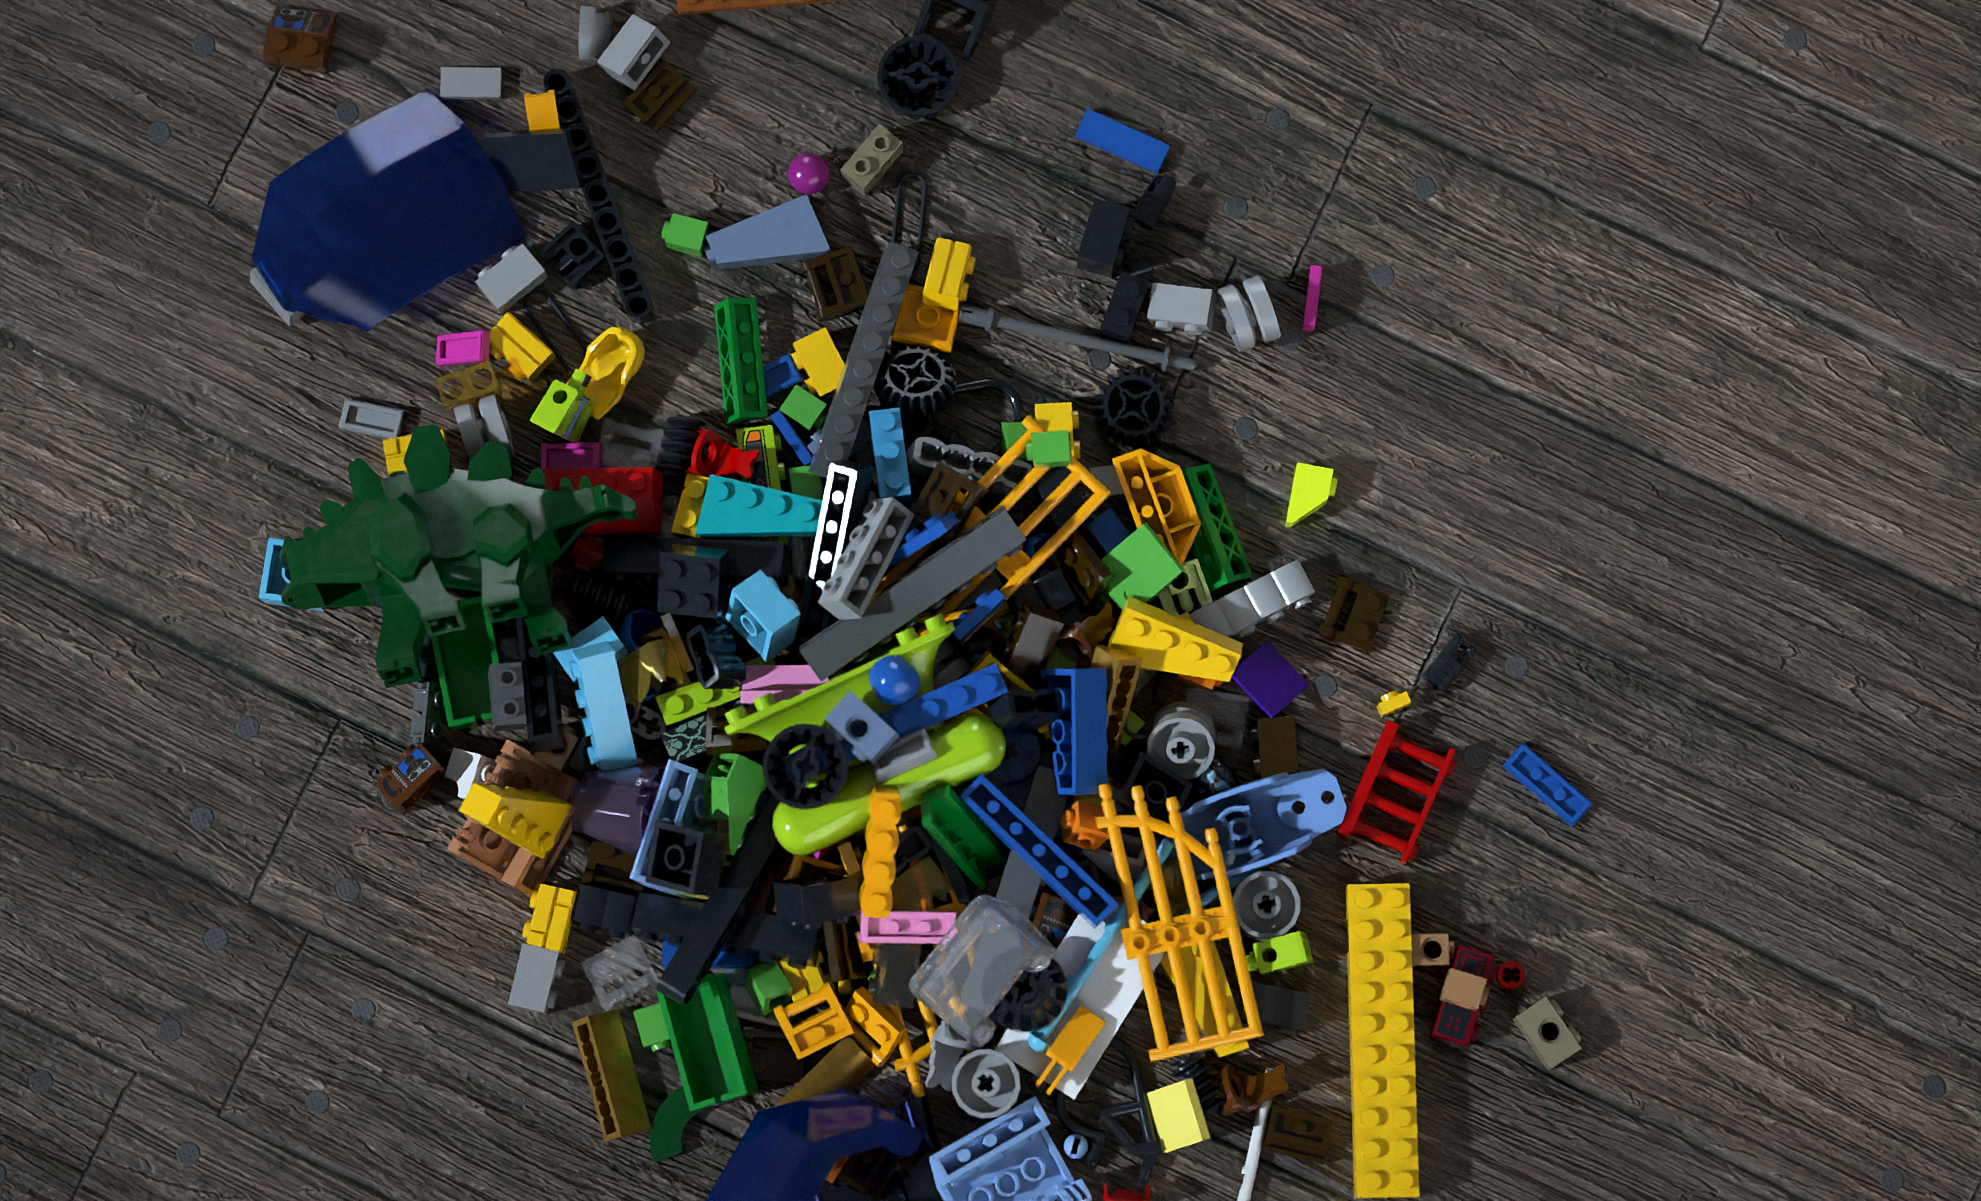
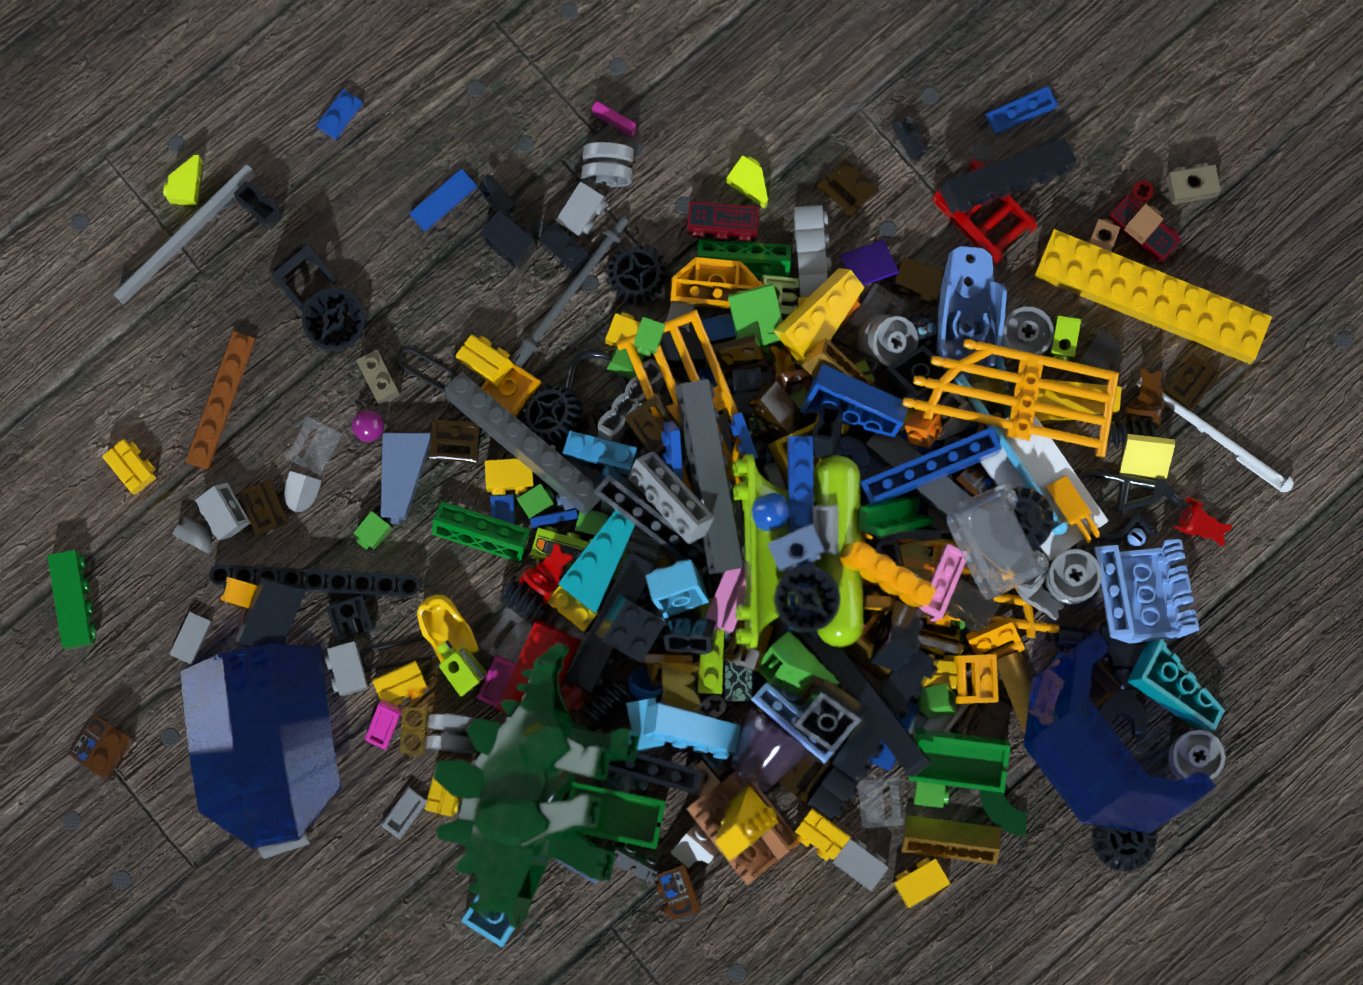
camera: 70 degrees left, 0 degrees up
dark grey brick [488,662,527,731] -> none
yellow plate [1376,690,1411,718] -> none
none -> clear plate [284,416,343,476]
none -> light grey brick [284,471,321,512]
none -> brick [687,201,759,242]
none -> yellow brick [893,857,950,908]
none -> black brick [940,137,1077,214]

